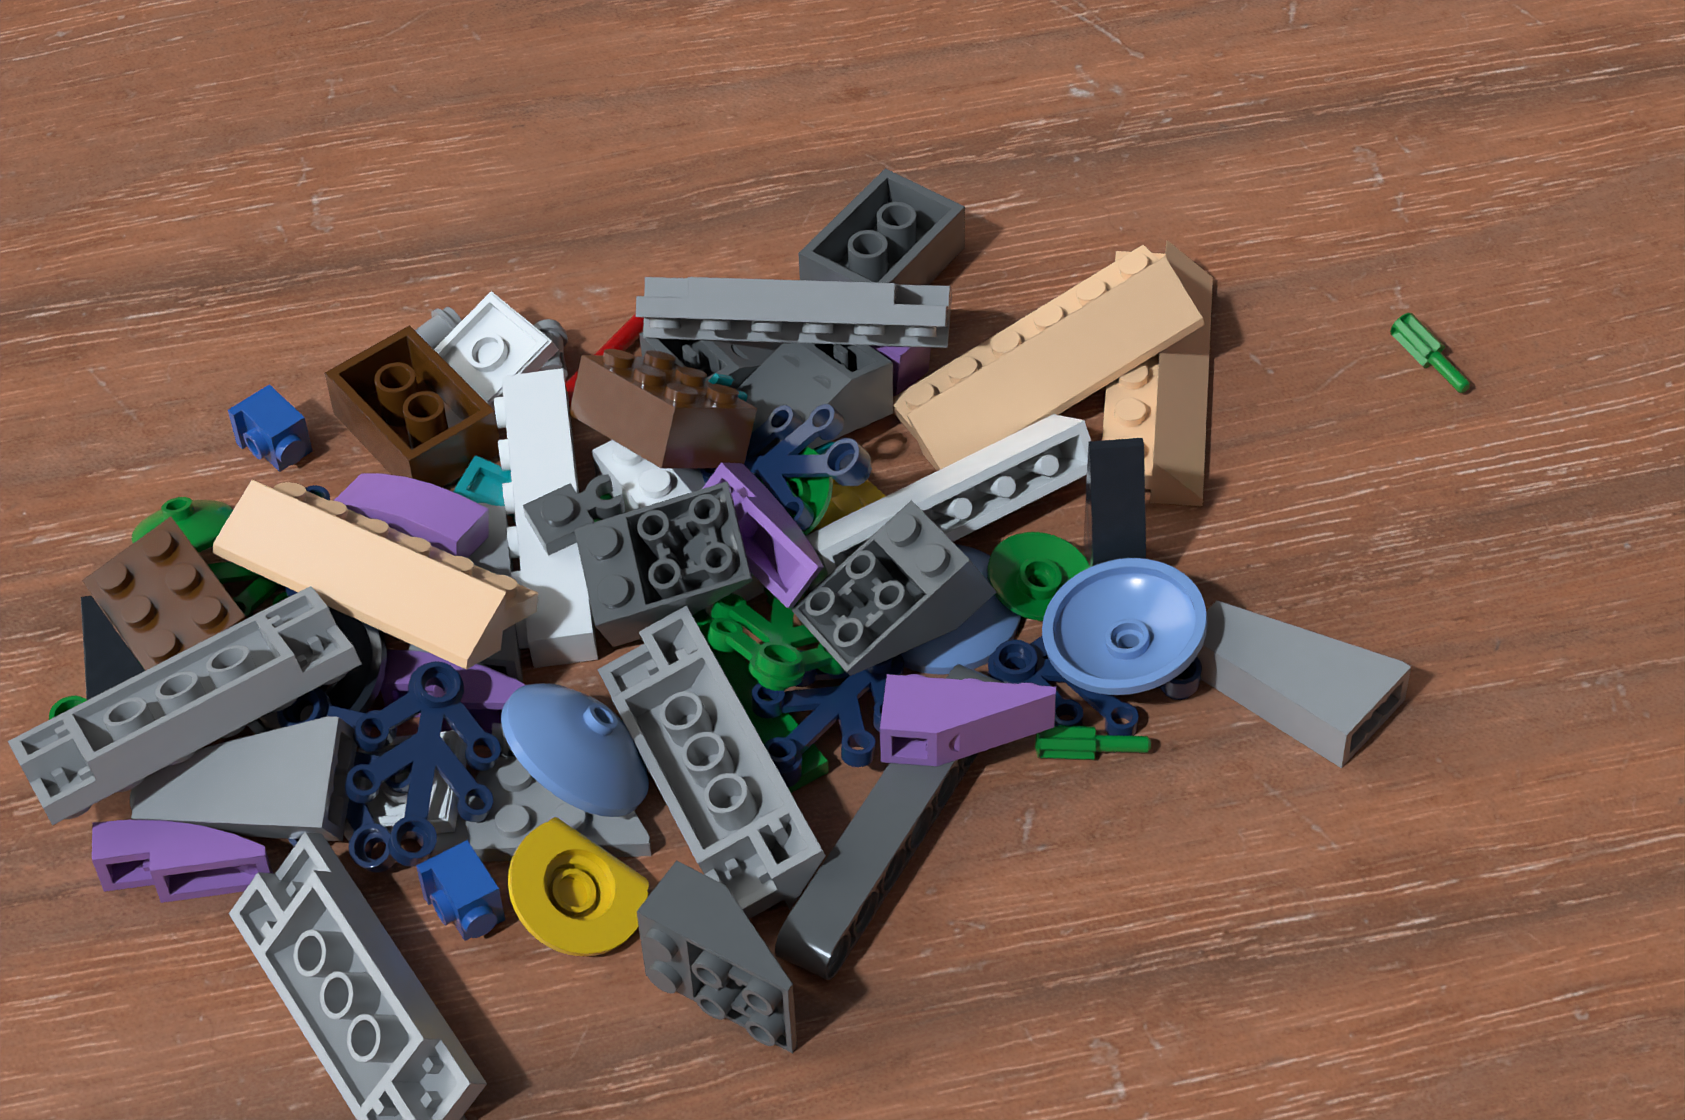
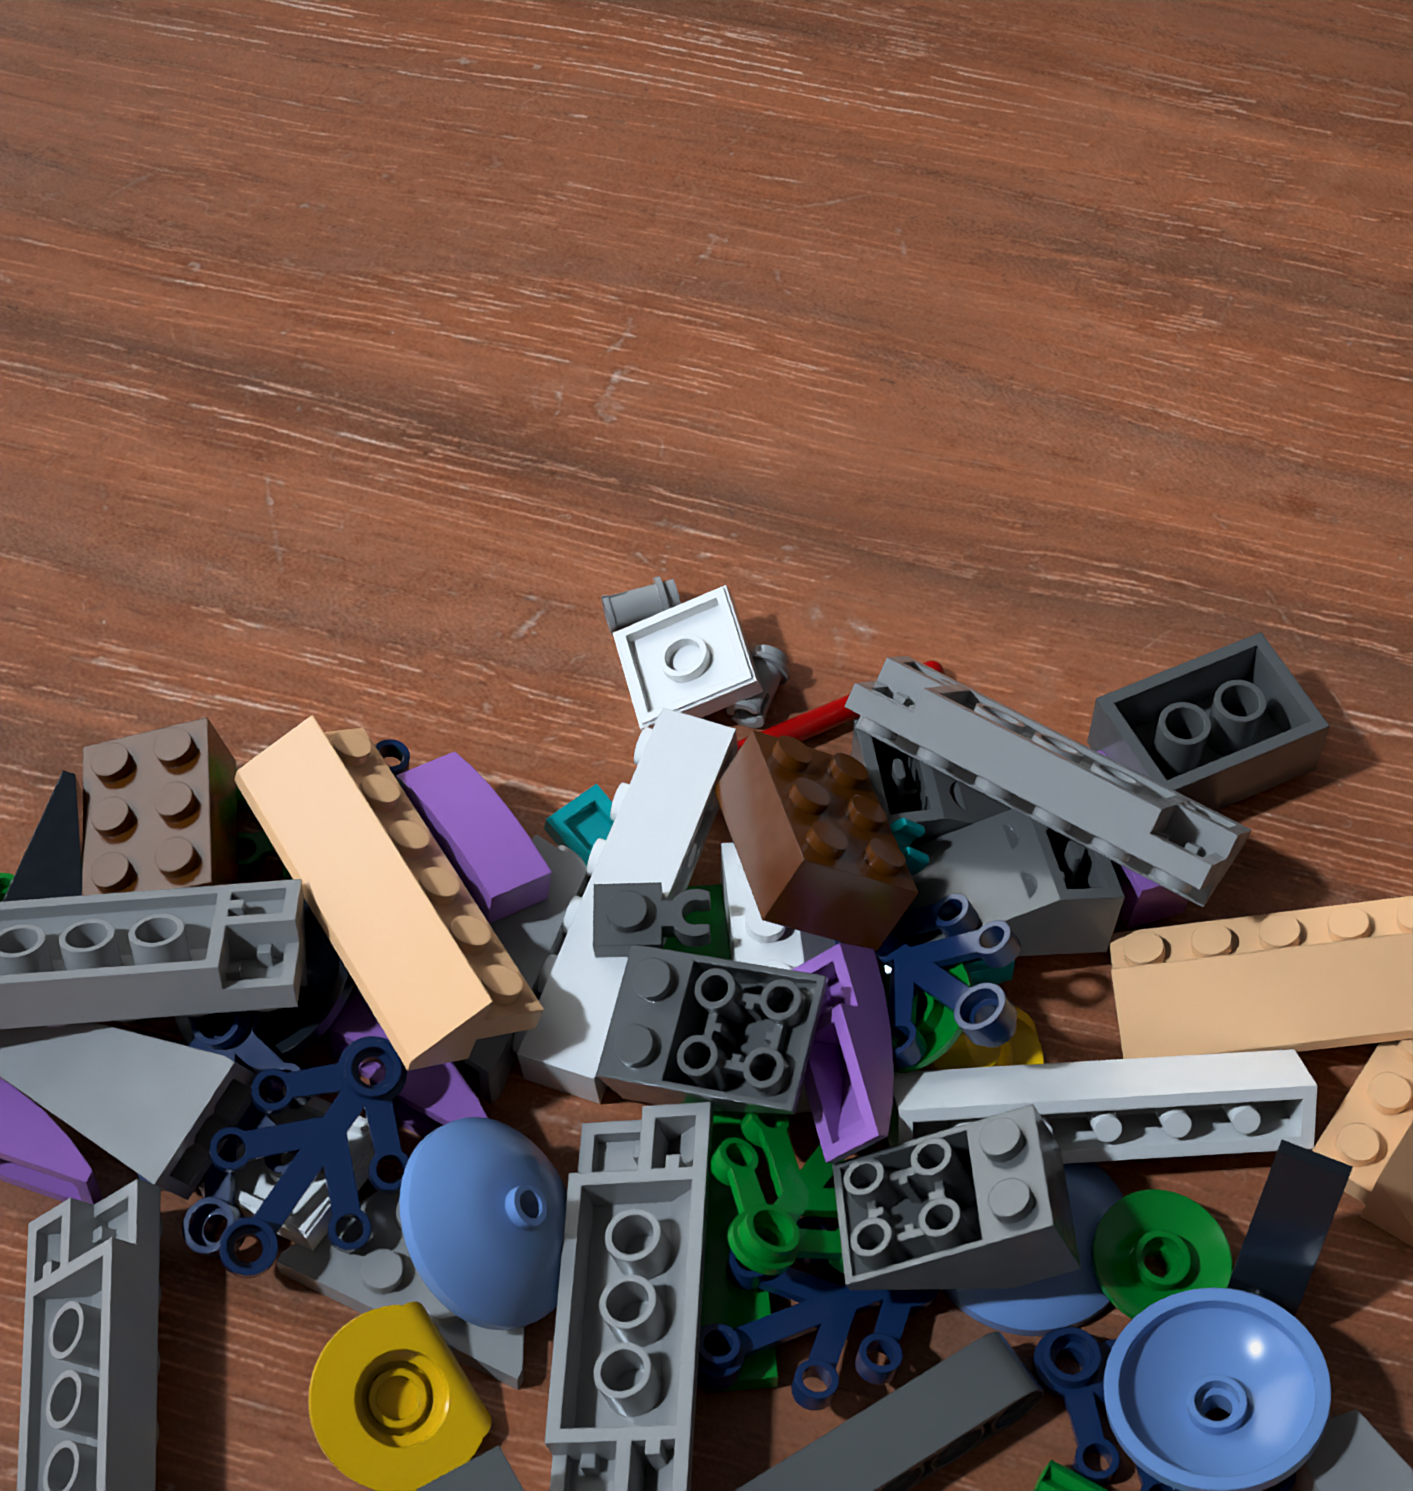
camera: 25 degrees right, 5 degrees up
green dish [131,497,233,552] -> none
blue brick [228,384,313,472] -> none
reddish brown brick [324,325,500,488] -> none
blue brick [416,840,505,941] -> none
medium lavender slope [880,674,1056,766] -> none

